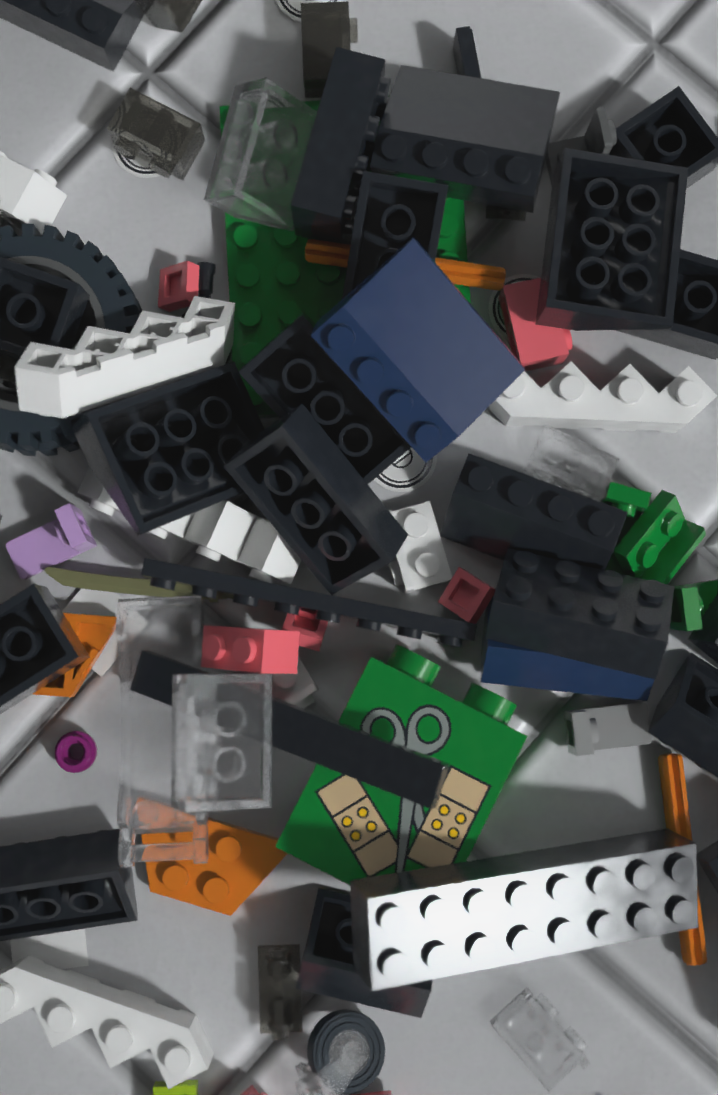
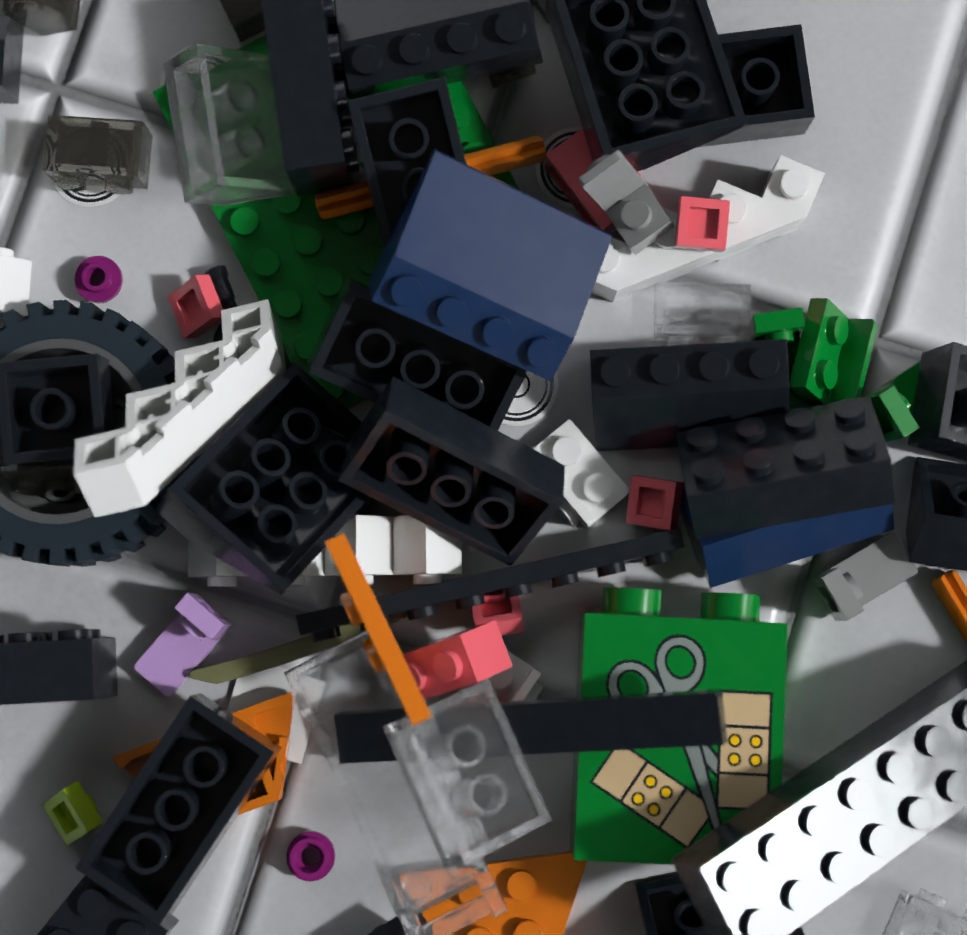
camera: 20 degrees left, 0 degrees up
none -> magenta plate [74,256,123,303]
none -> orange wing [325,533,432,726]
none -> light grey bracket [578,150,675,255]
none -> coral plate [674,196,730,252]

